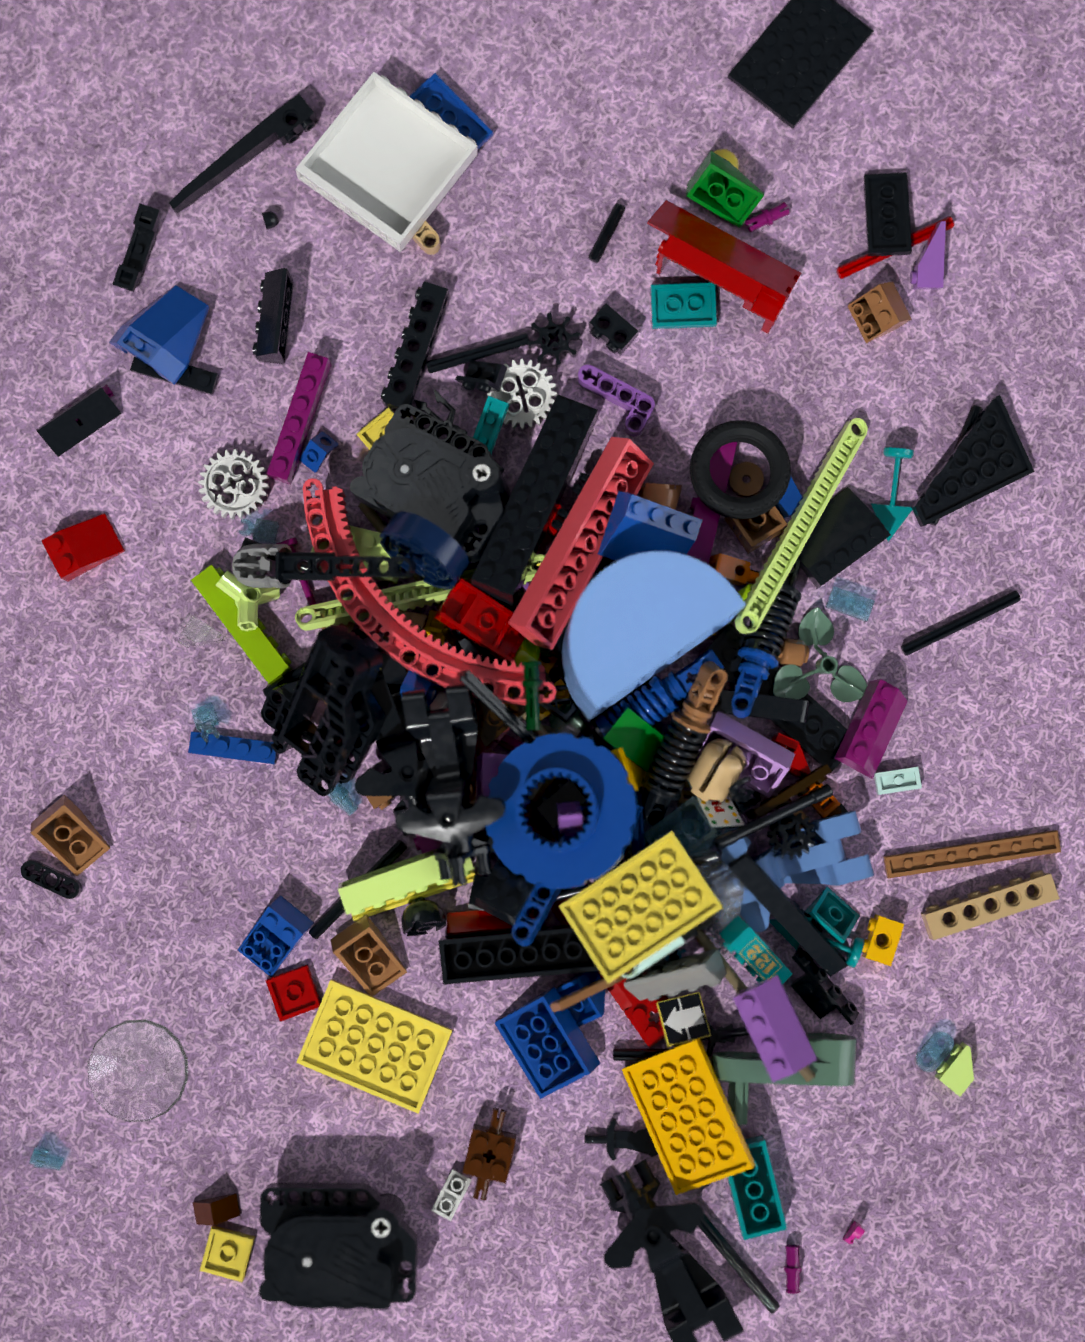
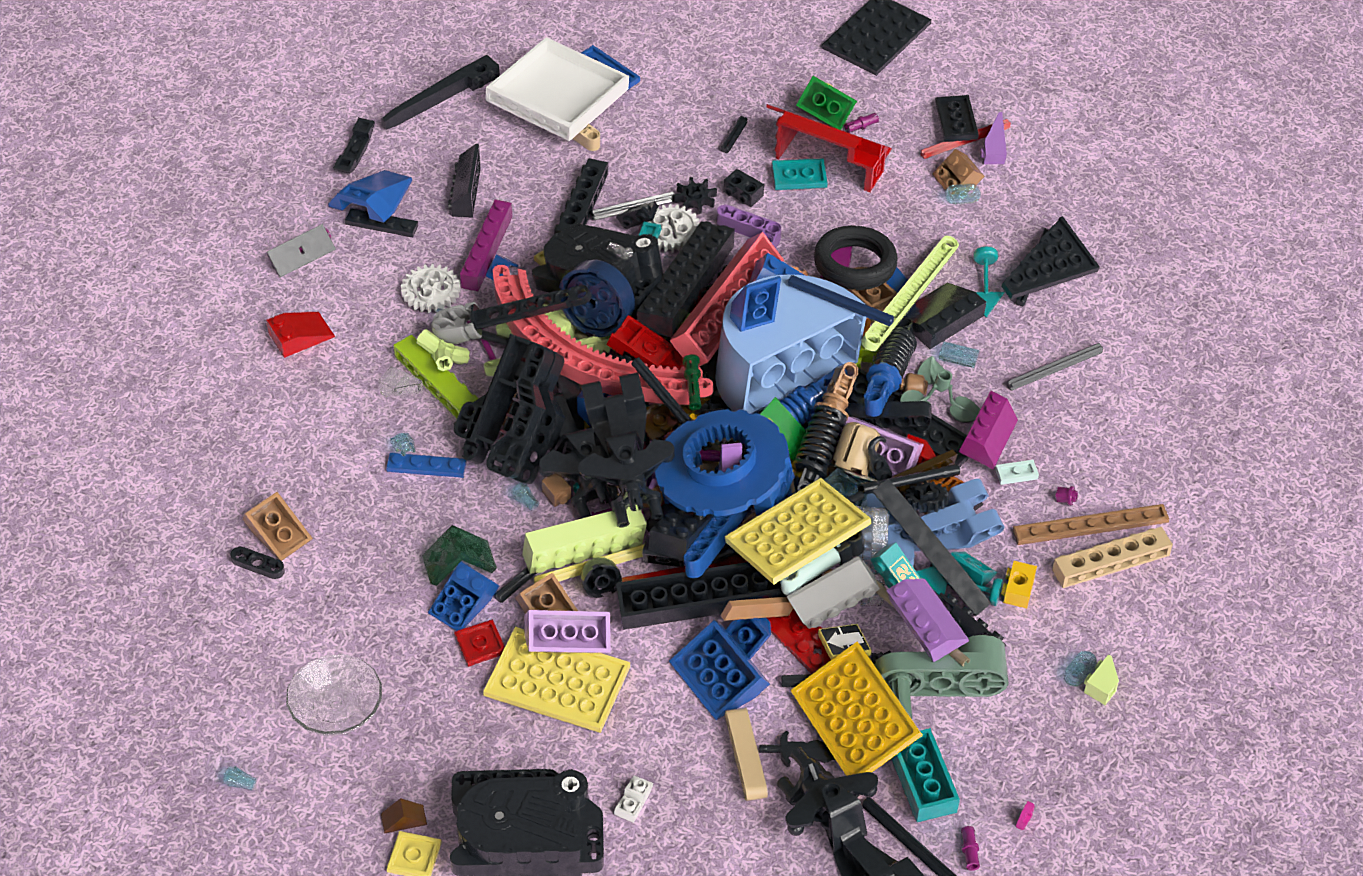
camera: 10 degrees left, 35 degrees down
black hinge [262,211,278,229] -> none
reddish brown brick [463,1108,517,1200] -> none
none -> clear green bracket [422,525,497,586]
none -> lavender slope [524,610,611,653]
none -> clear arm [608,242,633,260]
none -> tan beam [725,707,768,801]
none -> blue slope [730,276,781,332]
none -> dark blue axle [788,275,894,326]
none -> clear light blue plate [945,184,981,204]
none -> magenta hose [1055,486,1078,506]

